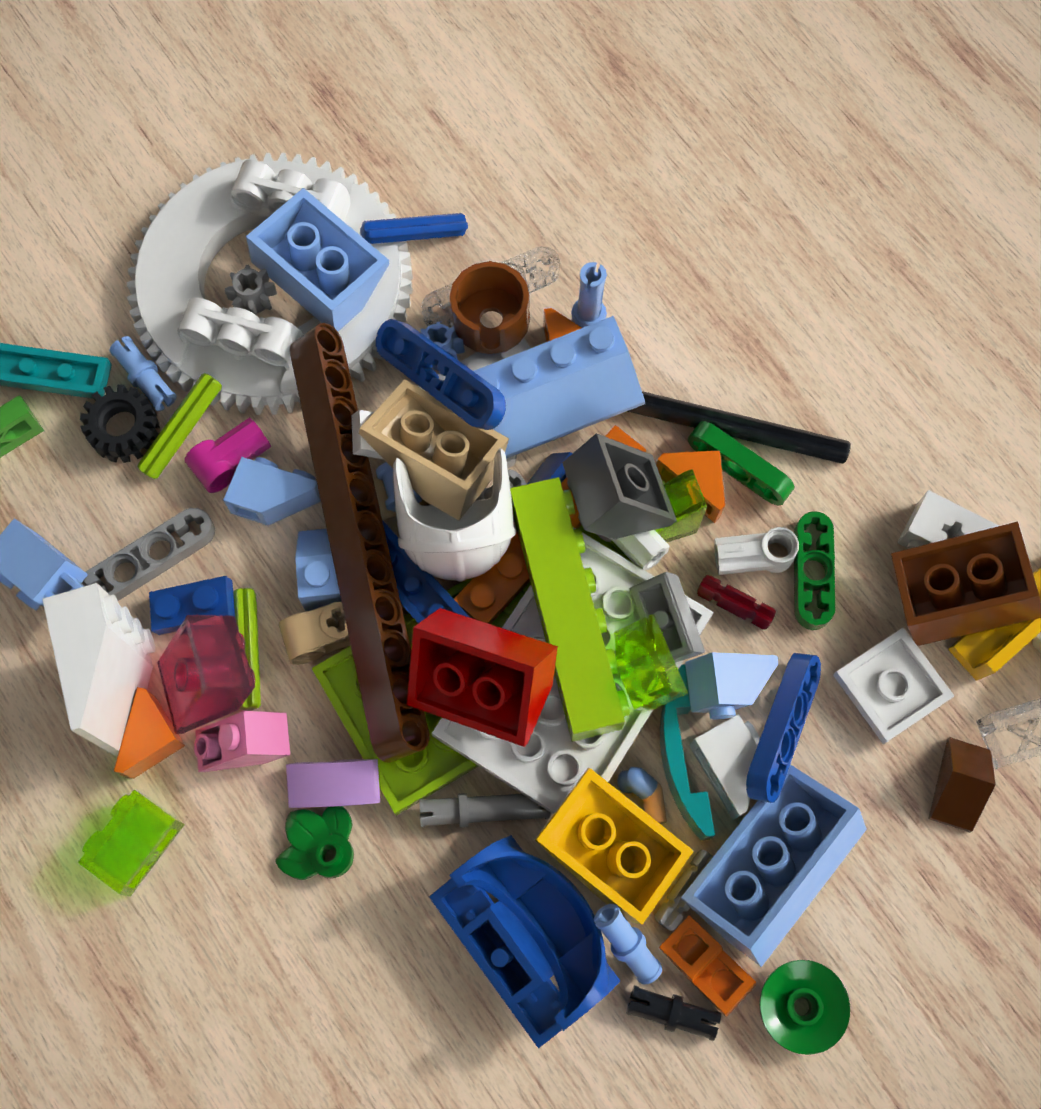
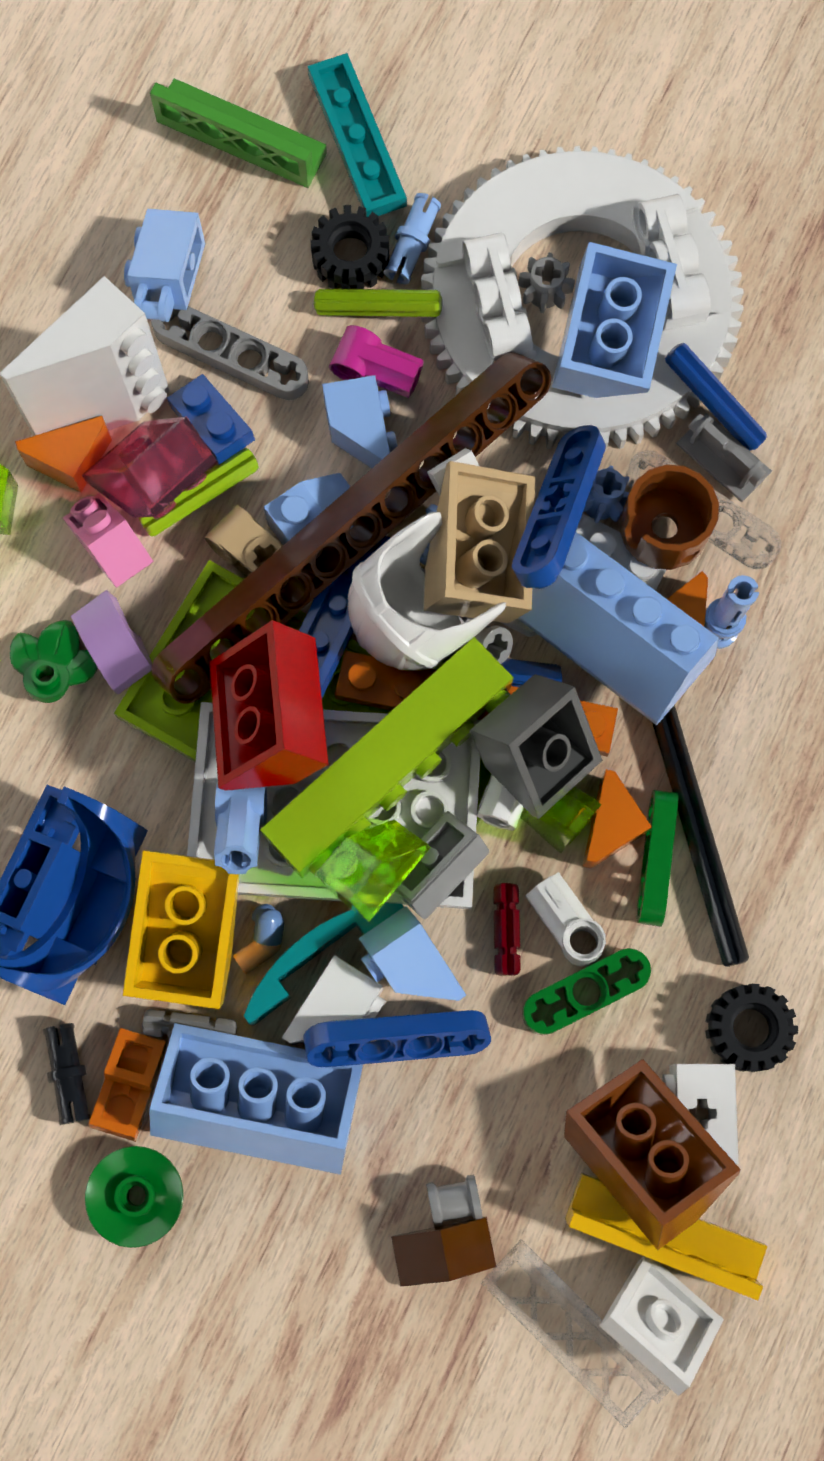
camera: 60 degrees right, 5 degrees up
light grey pin [419,793,550,828] -> none
light blue pin [594,904,662,984] -> none
white plate [833,628,954,744] -> none
none -> light blue piece [214,784,267,874]
none -> light grey bush [426,1174,483,1228]
none -> light grey hinge [676,413,772,502]
none -> black tyre [705,983,798,1072]

